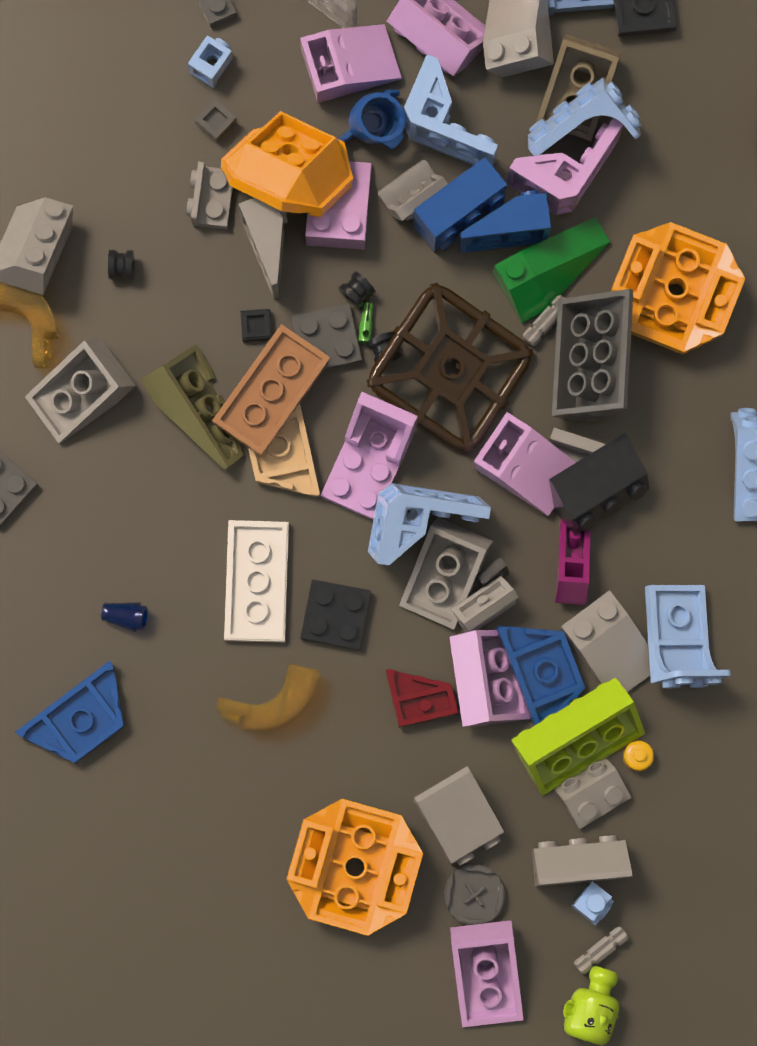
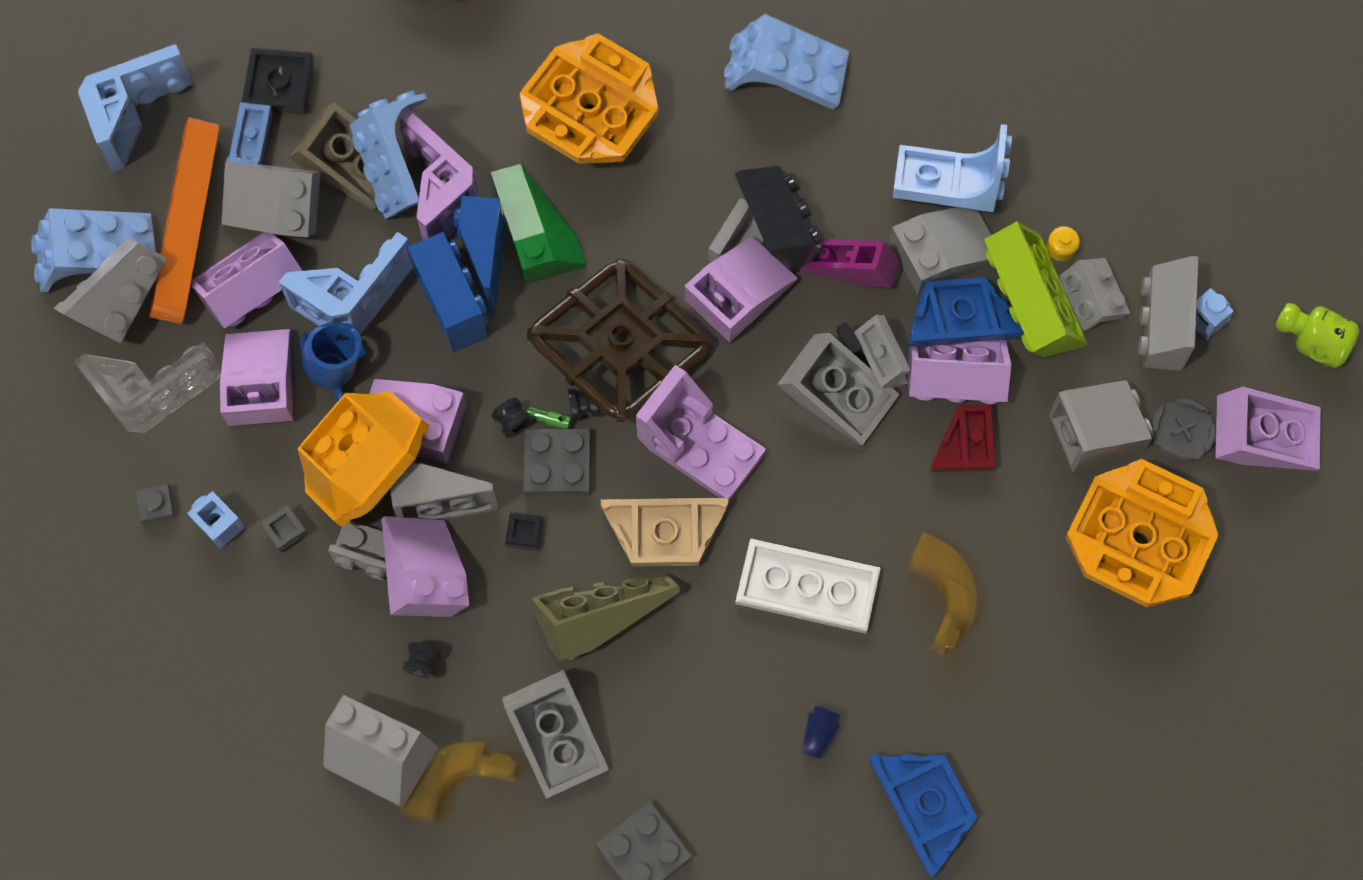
camera: 75 degrees left, 10 degrees down
medium nougat plate [212,324,331,457] -> none
black plate [300,579,371,651] -> none
light blue bracket [368,483,491,565] -> none
light grey bracket [378,160,448,221] -> none
light grey axle [523,295,564,347] -> none
dark grey slope [551,289,633,423] -> none
light grey axle [574,926,629,974] -> none
none -> lavender slope [382,516,469,617]

